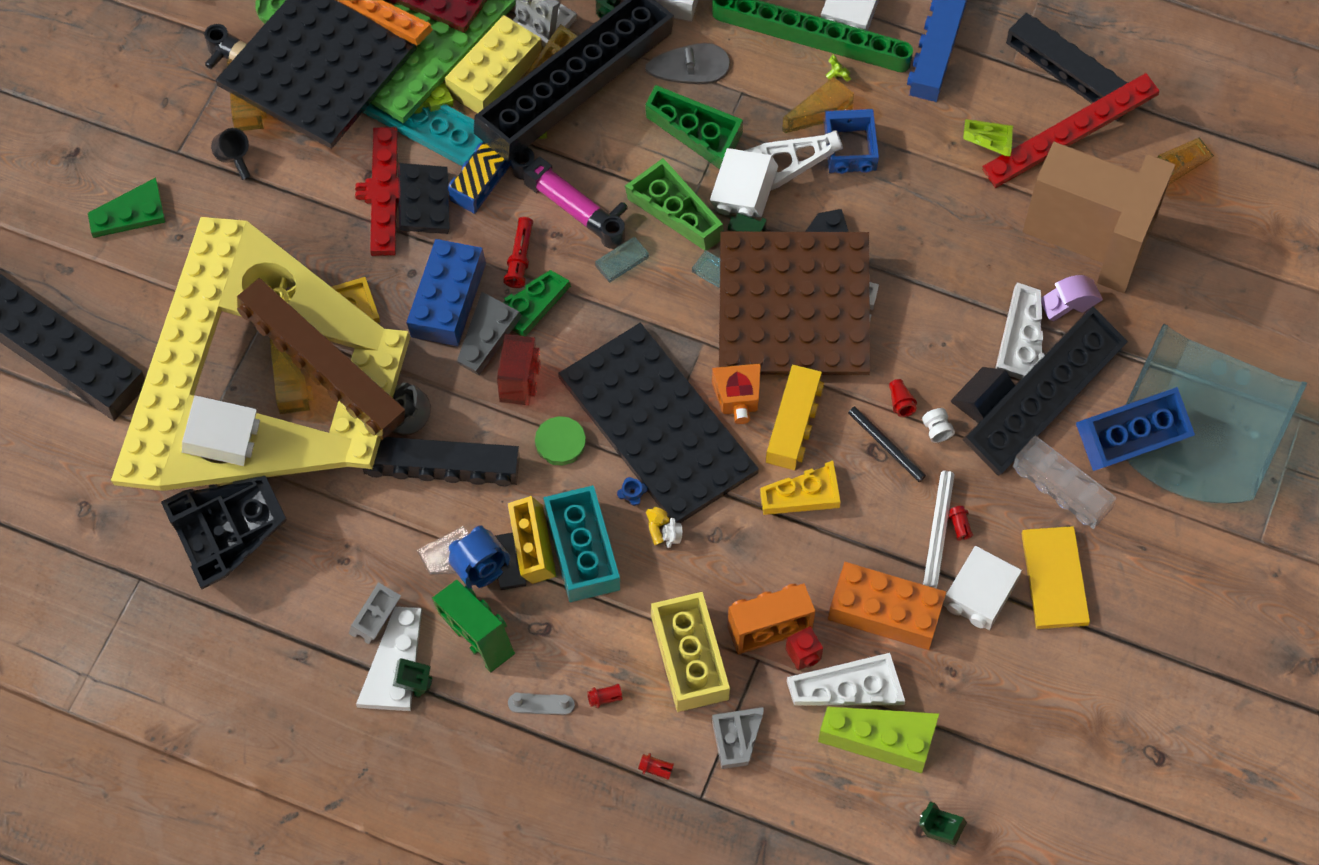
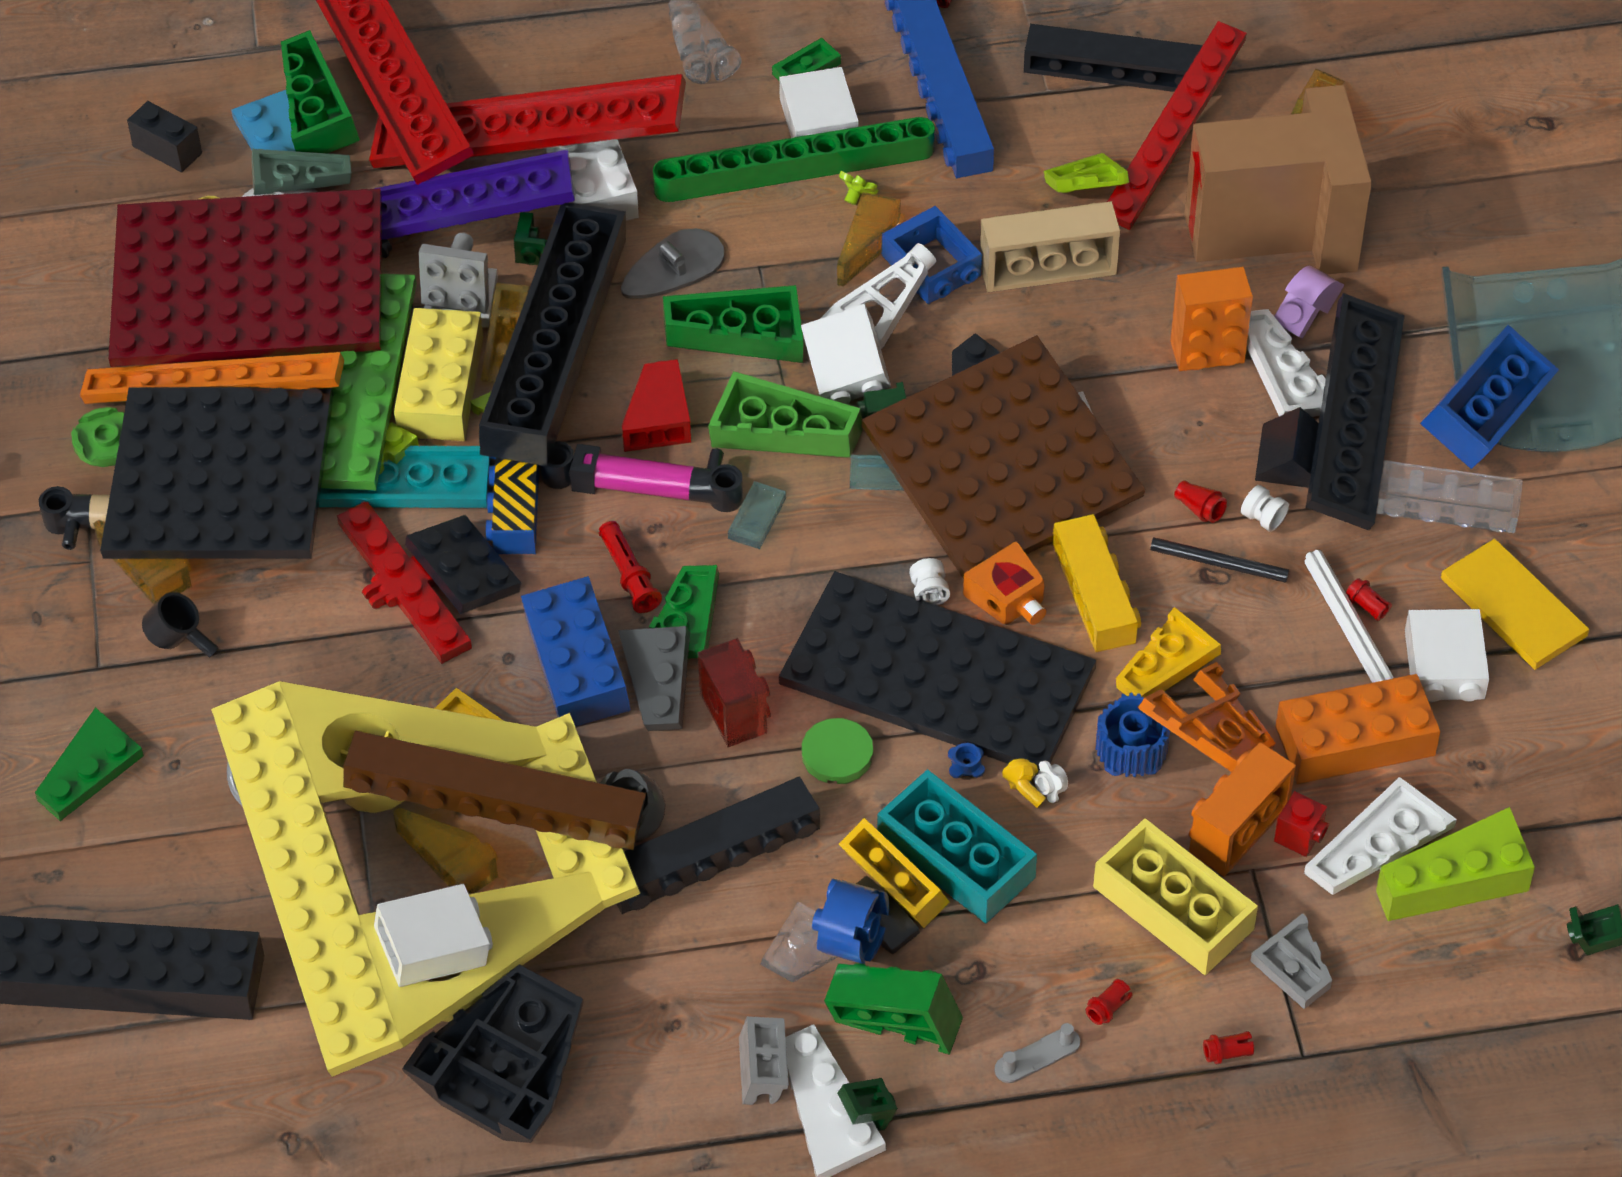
camera: 30 degrees left, 10 degrees down
none -> red slope [622,359,691,452]
none -> white wheel [909,558,950,606]
none -> tan brick [980,201,1120,292]
none -> blue brick [1096,693,1170,777]
none -> orange wing [1138,662,1276,772]
none -> orange brick [1170,267,1253,371]

